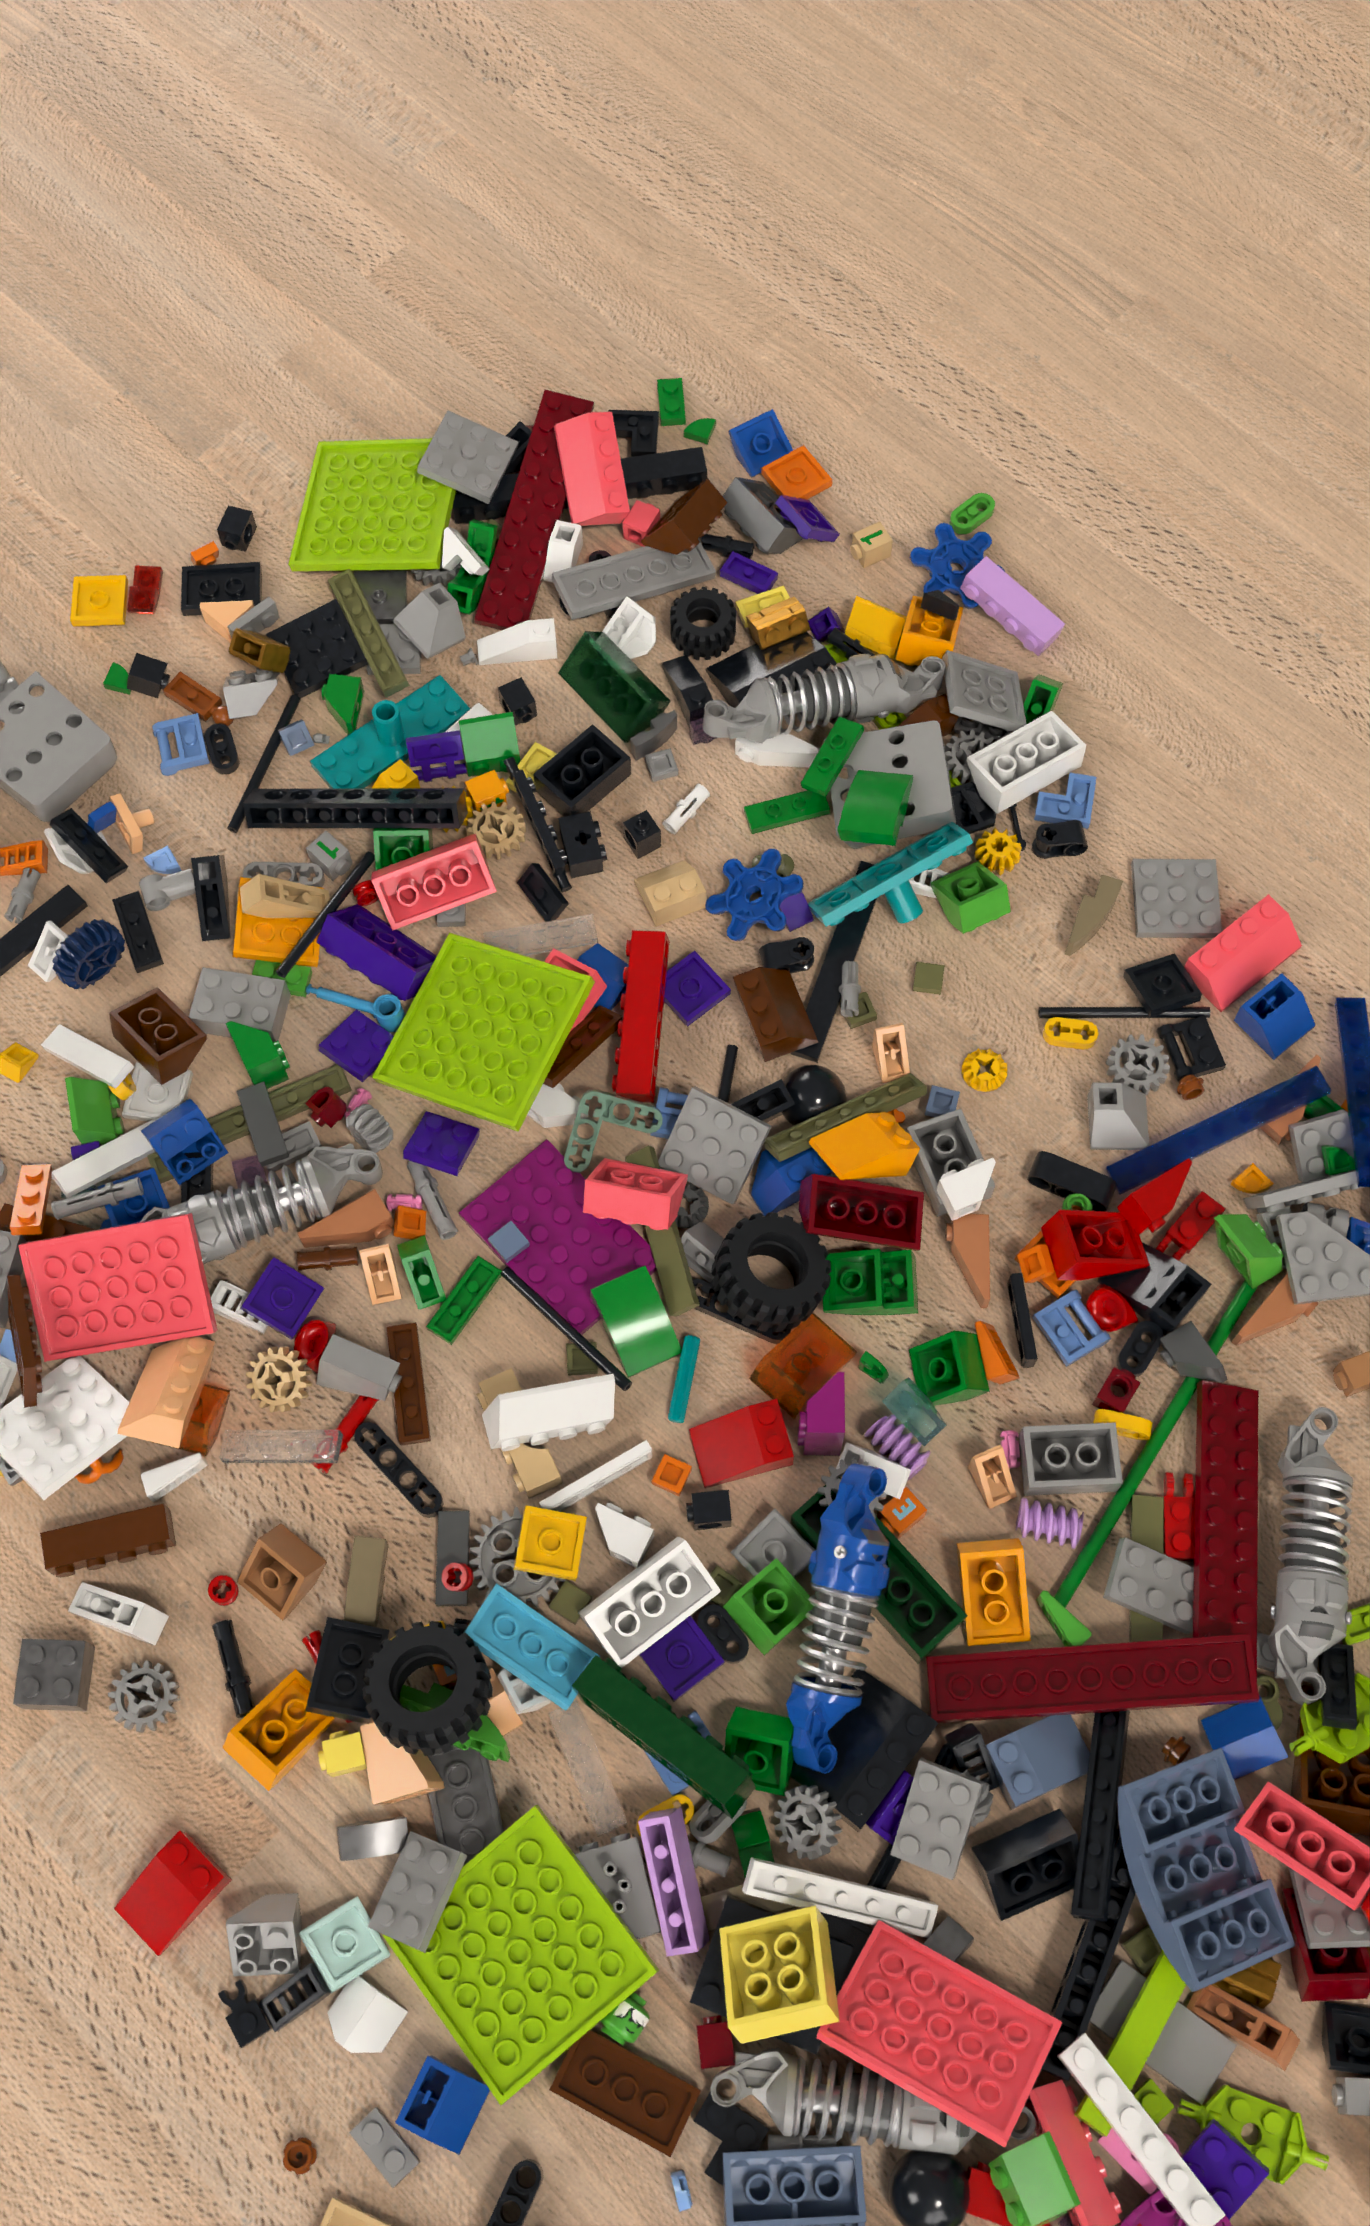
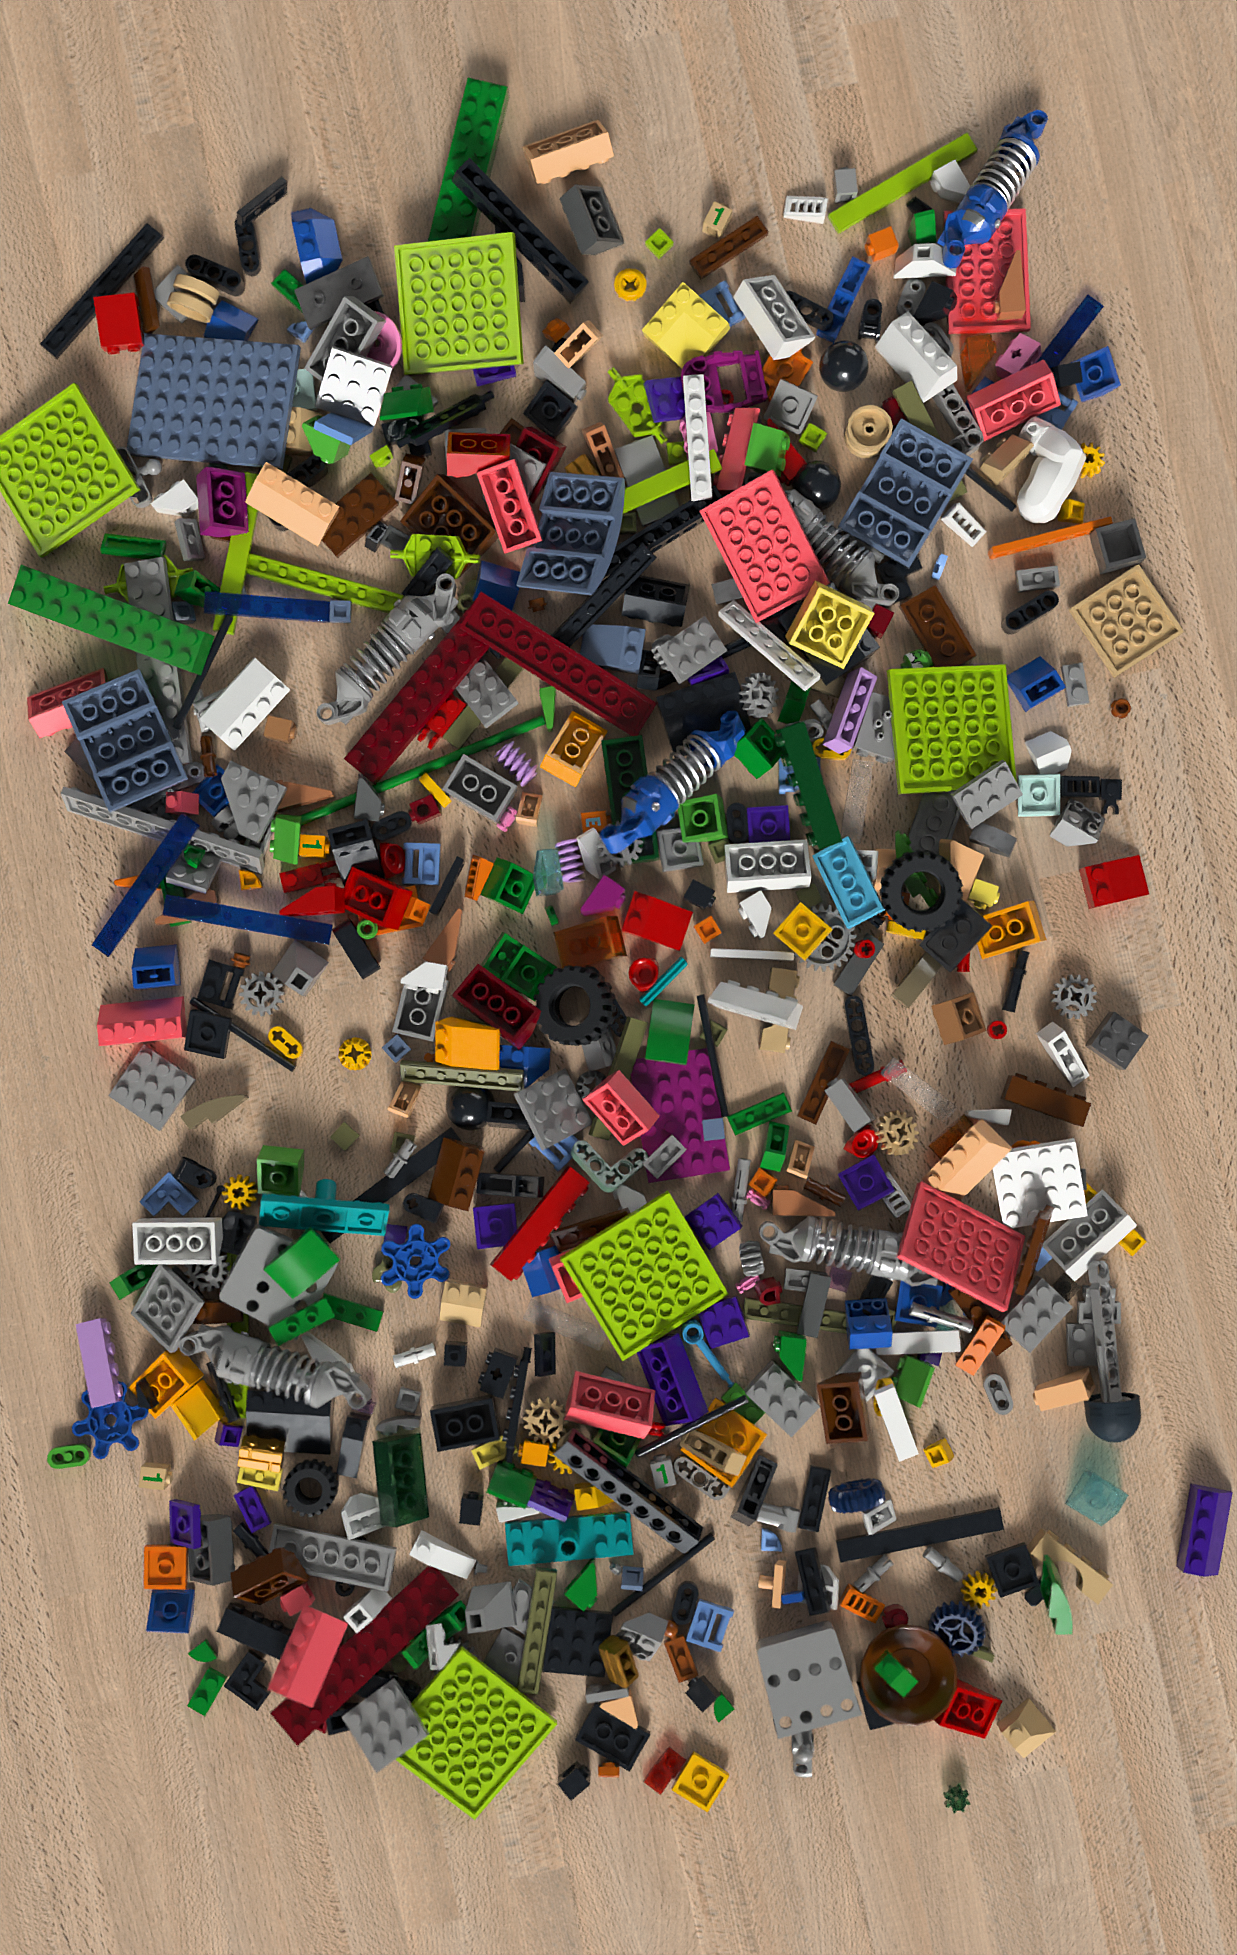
camera: 150 degrees left, 20 degrees up
none -> light orange brick [299,834,331,859]
none -> black slope [476,1172,545,1198]
none -> red piece [628,957,659,993]
none -> light grey plate [642,1135,687,1179]

